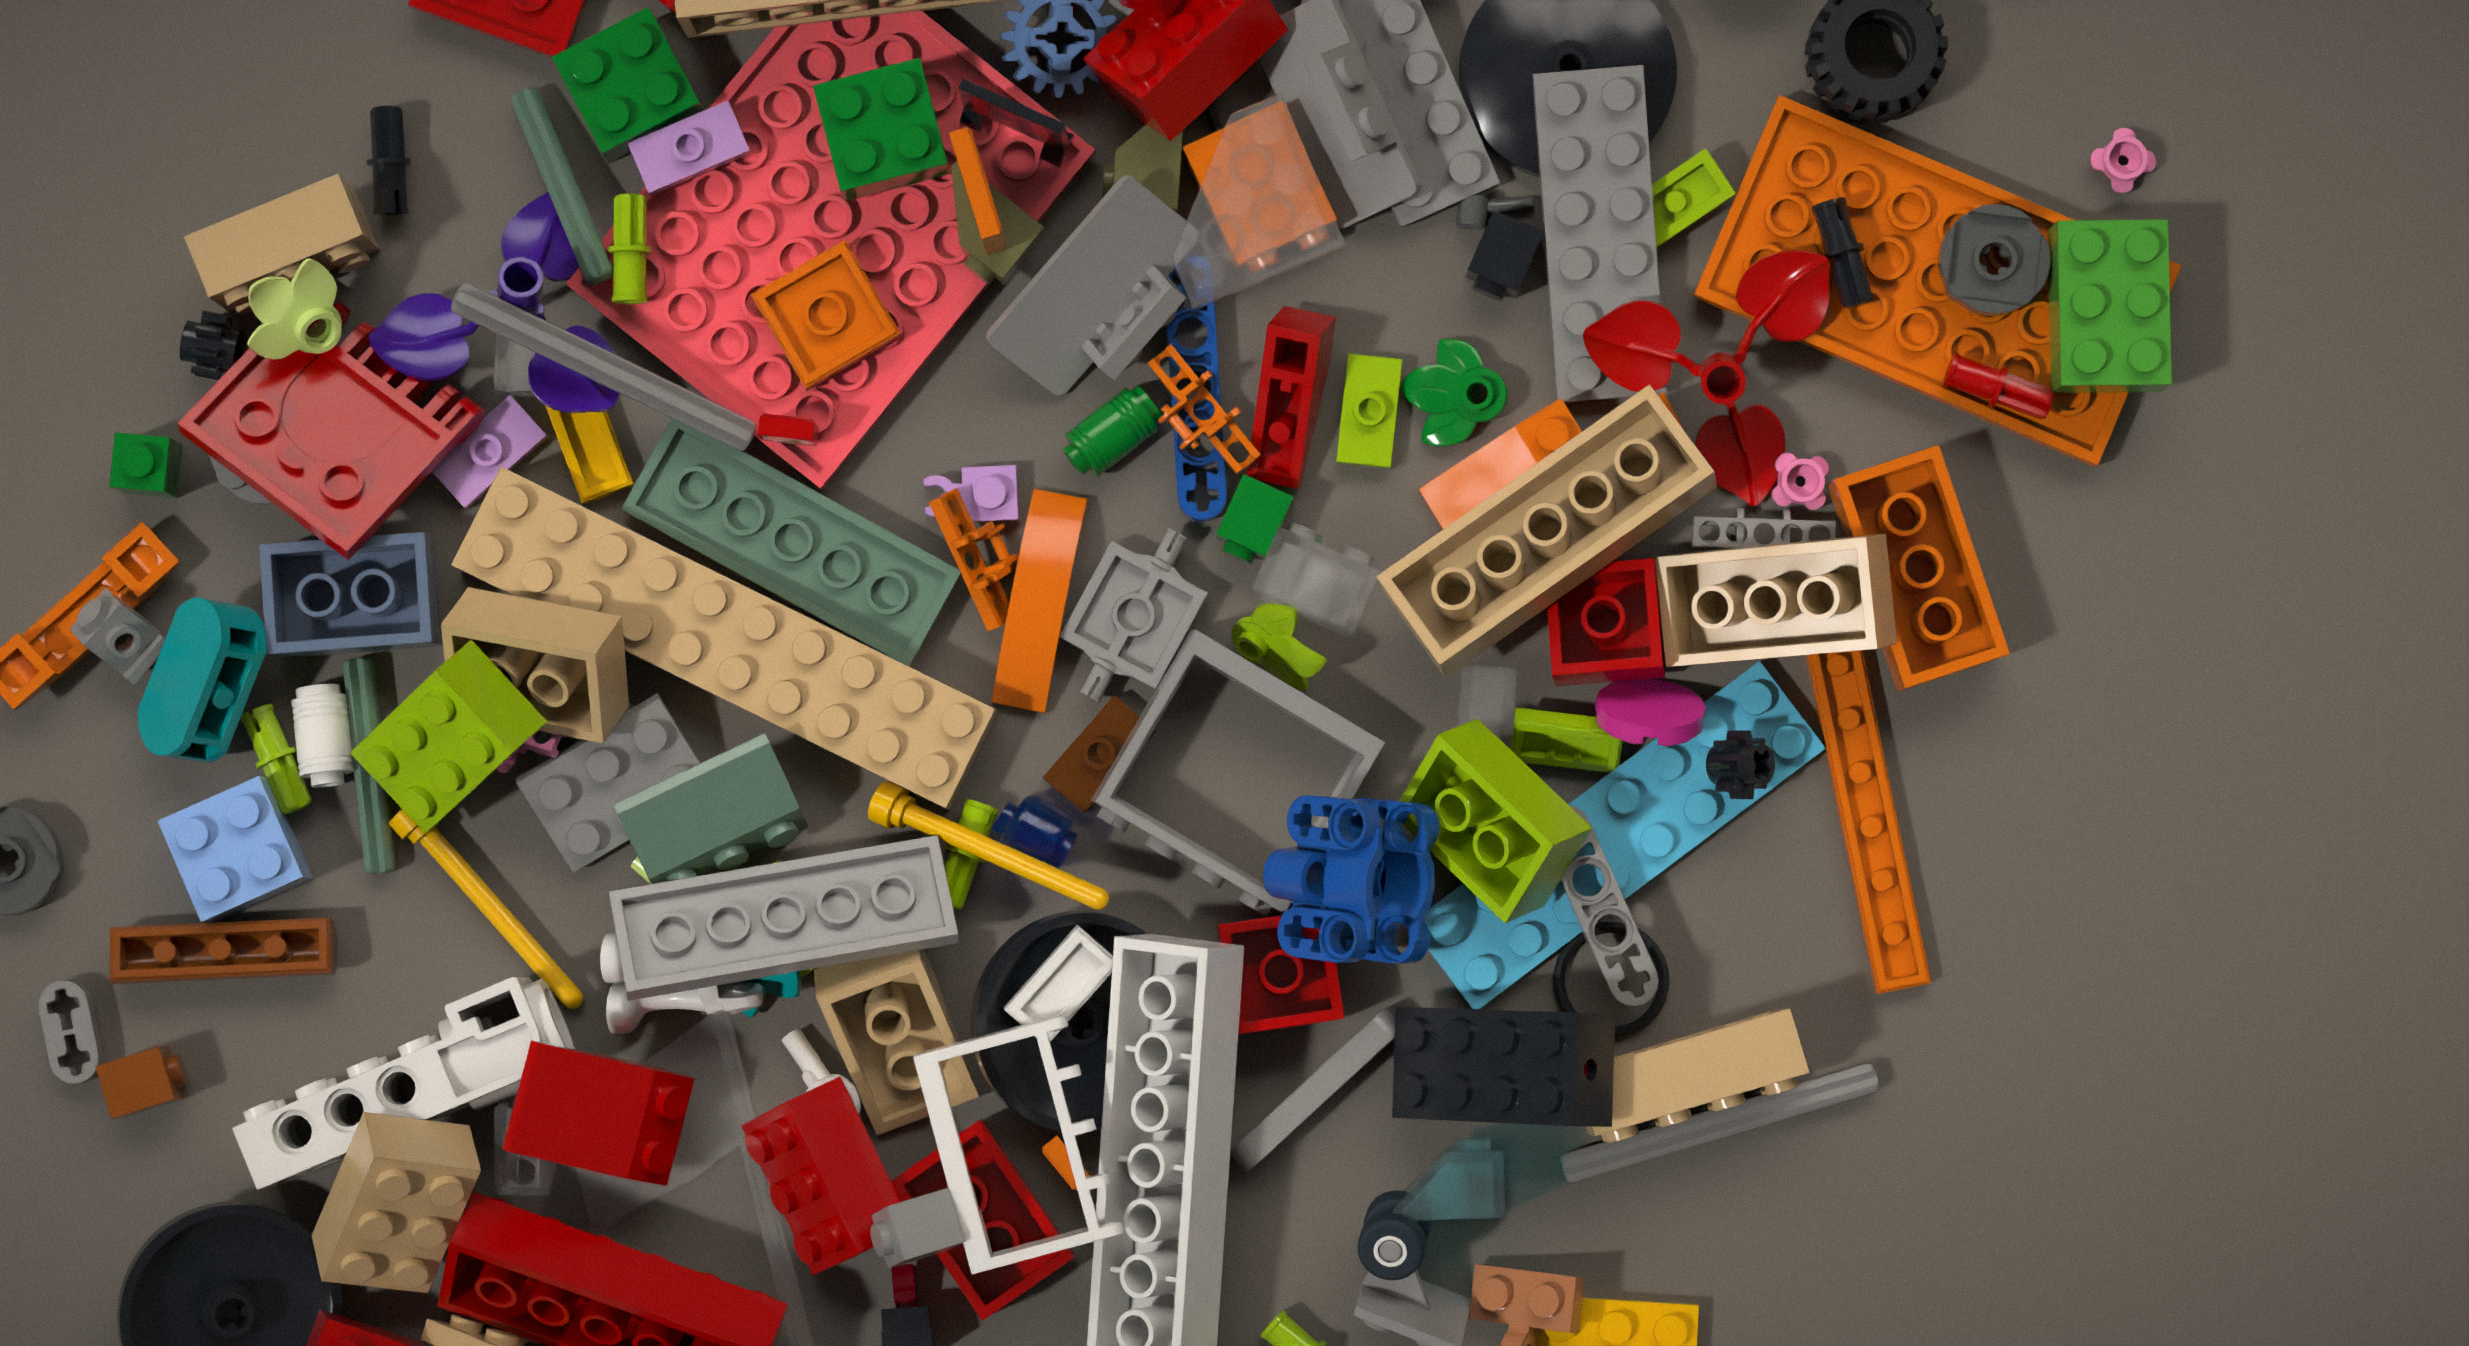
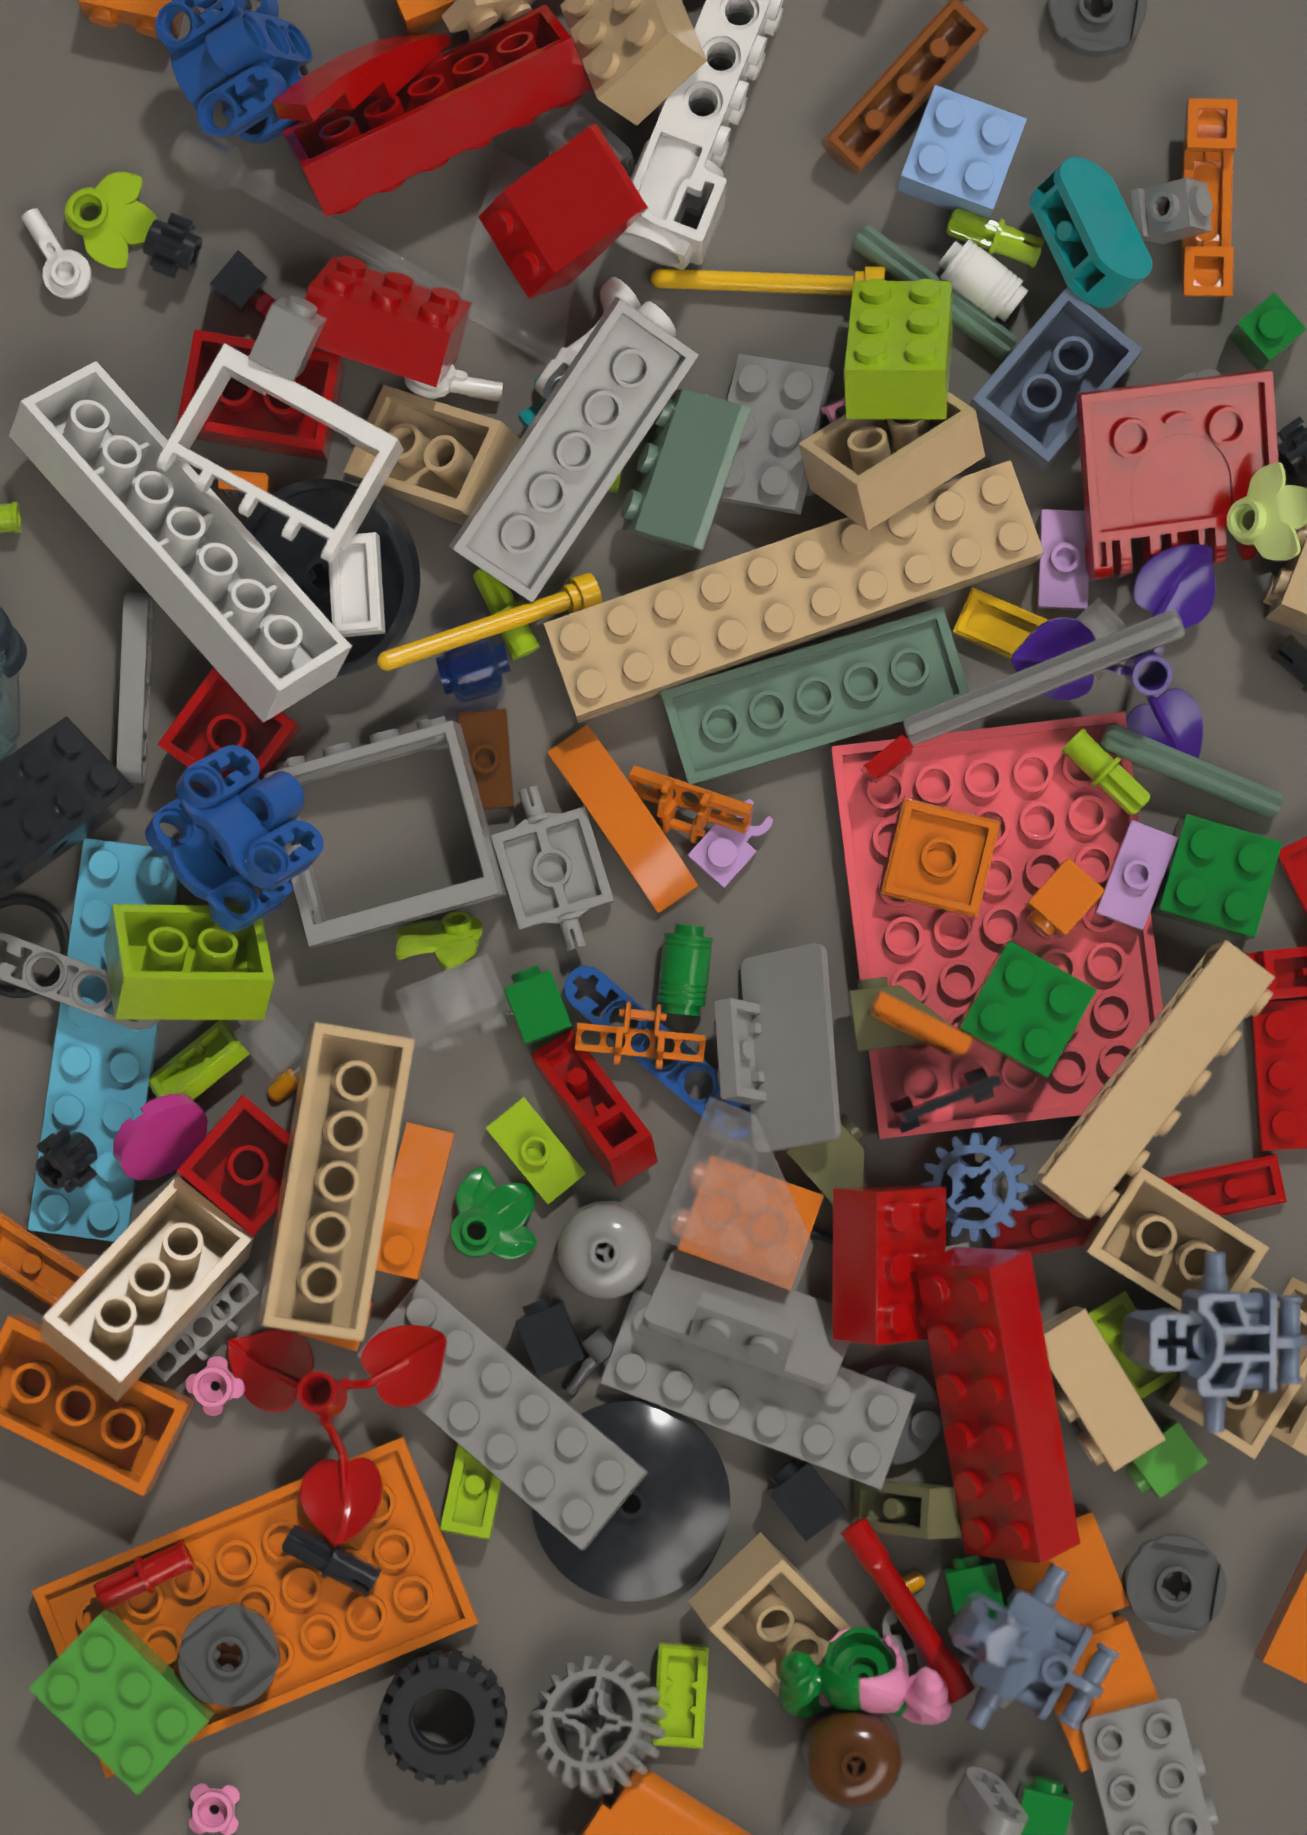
camera: 135 degrees right, 0 degrees up
none -> light orange piece [267,1067,301,1103]
none -> light grey cylinder [557,1201,655,1299]
none -> orange brick [1024,857,1106,938]

